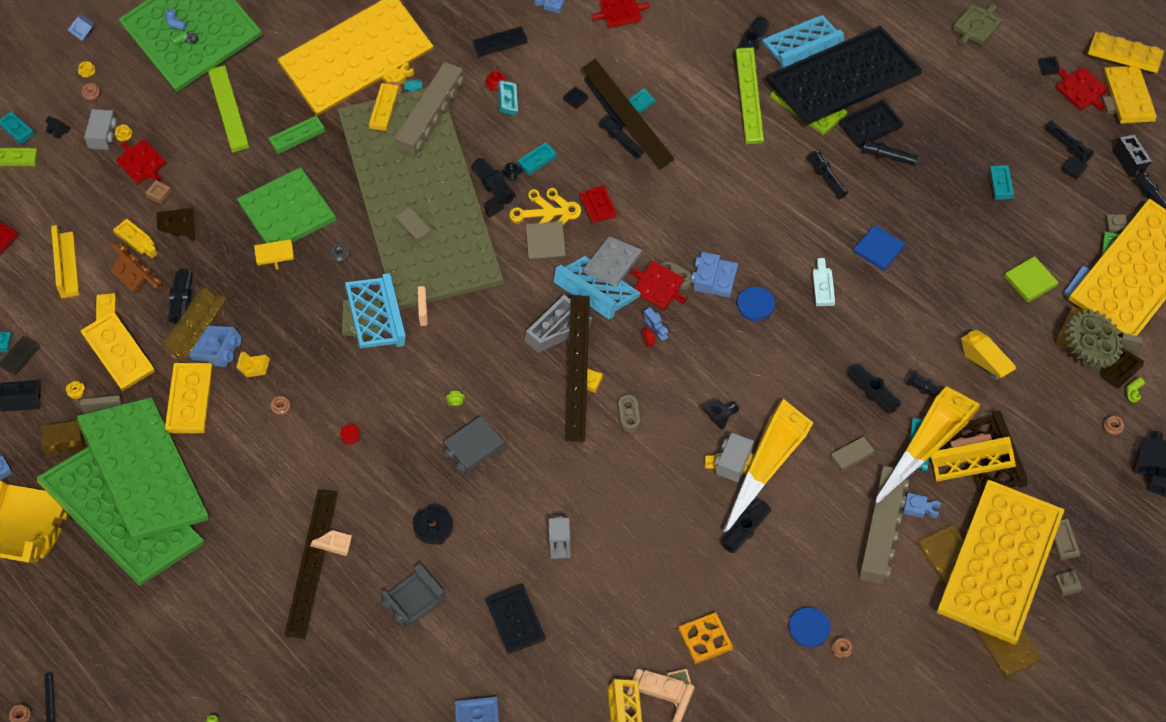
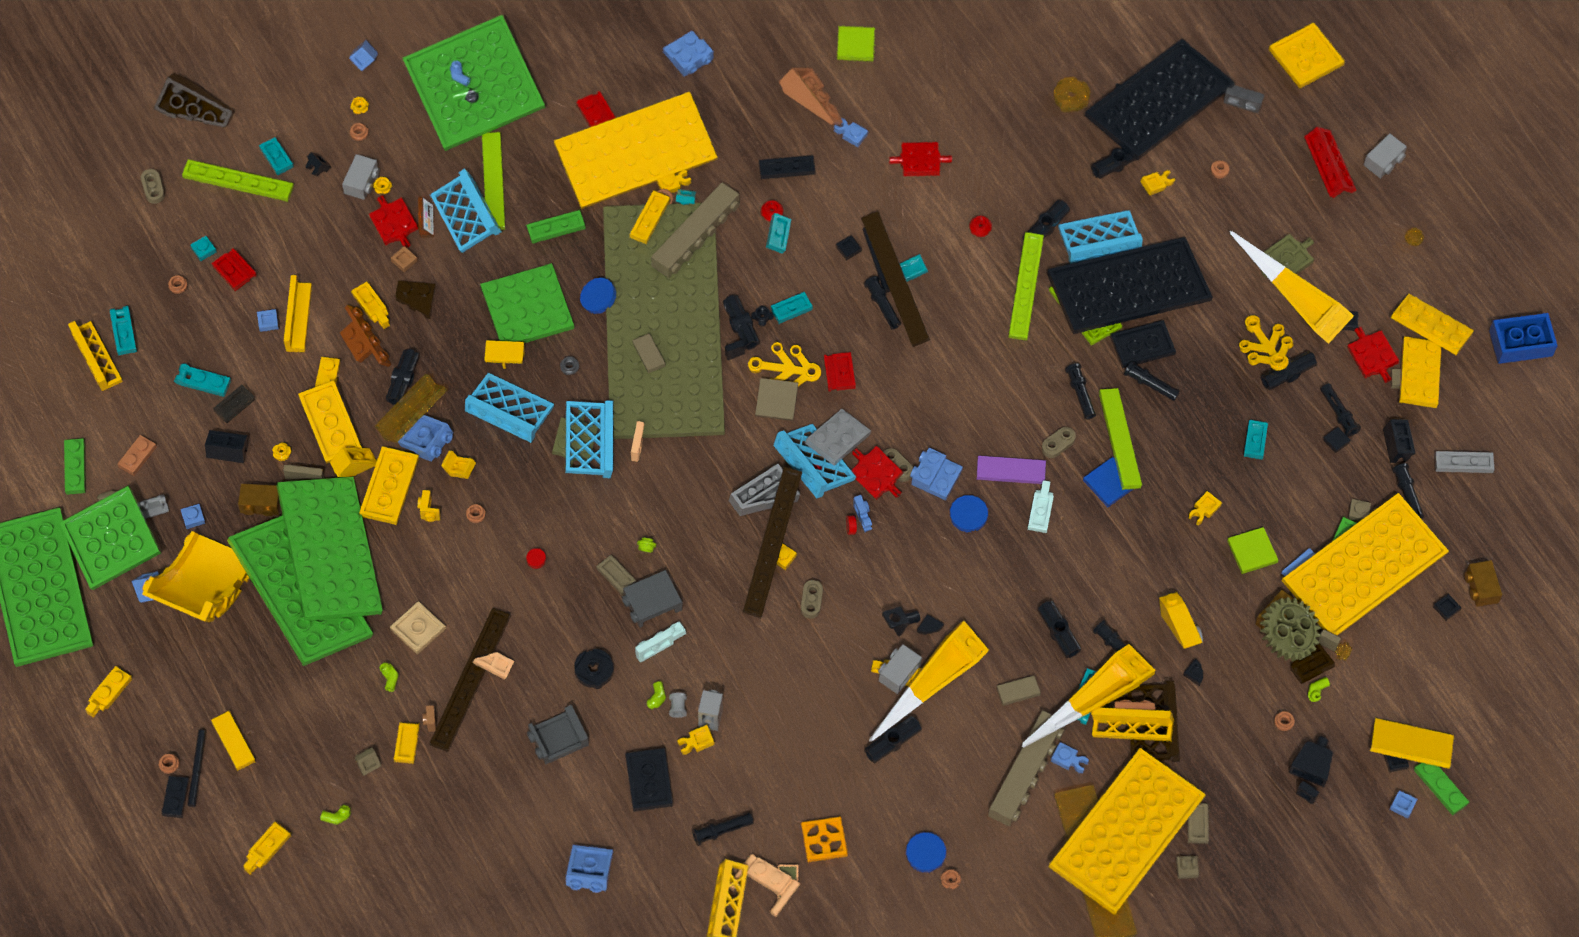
camera: 10 degrees right, 5 degrees up
none -> yellow tile [211,711,255,771]
none -> medium blue plate [257,309,279,332]
none -> yellow slope [330,448,377,477]
none -> dark tan tile [354,748,381,776]
none -> lime arm [379,662,398,692]
none -> tan tile [390,601,446,655]
none -> yellow tile [394,723,420,764]
none -> yellow bracket [417,490,441,522]
none -> slope [418,196,434,238]
none -> medium nougat plate [423,705,436,732]
none -> medium azure fence [430,169,502,253]
none -> medium azure fence [465,373,554,443]
none -> red plate [576,91,616,127]
none -> blue tile [580,278,616,314]
none -> dark tan tile [596,555,637,595]
none -> light aqua hinge [635,622,686,662]
none -> lime arm [647,682,666,709]
none -> light grey bush [669,693,687,718]
none -> yellow plate [677,725,715,755]
none -> black pin [692,812,754,846]
none -> black tile [917,614,944,635]
none -> red plate [969,215,992,237]
none -> medium lavender piece [977,456,1046,484]
none -> dark tan plate [1042,427,1076,458]
none -> lime tile [1099,388,1142,490]
none -> black tile [1184,658,1203,686]
none -> yellow plate [1189,491,1222,525]
none -> yellow plate [1230,231,1354,344]
none -> yellow plant [1239,315,1293,370]
none -> black piece [1261,350,1317,390]
none -> clear yellow plate [1335,642,1352,661]

